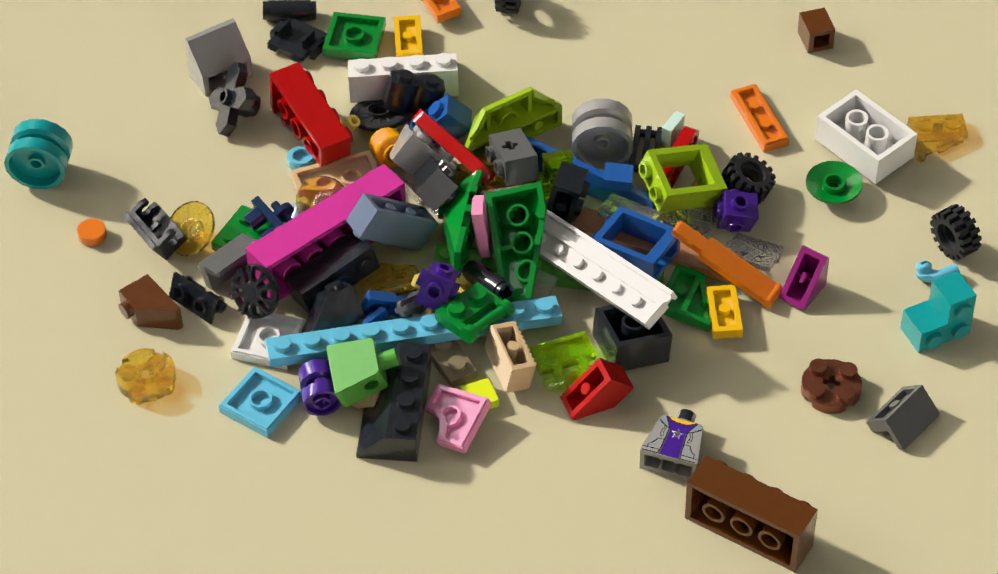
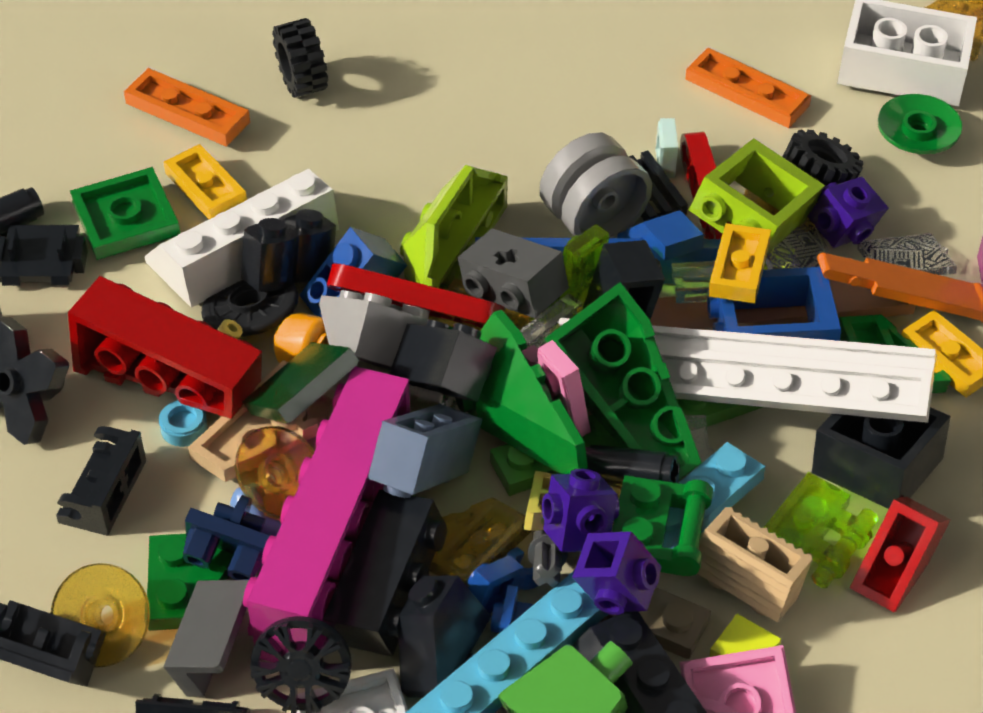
camera: 35 degrees left, 0 degrees up
none -> black hinge [56,426,146,536]
none -> dark green tile [242,342,359,423]
none -> dark purple brick [572,531,662,615]
none -> yellow plate [709,223,771,303]

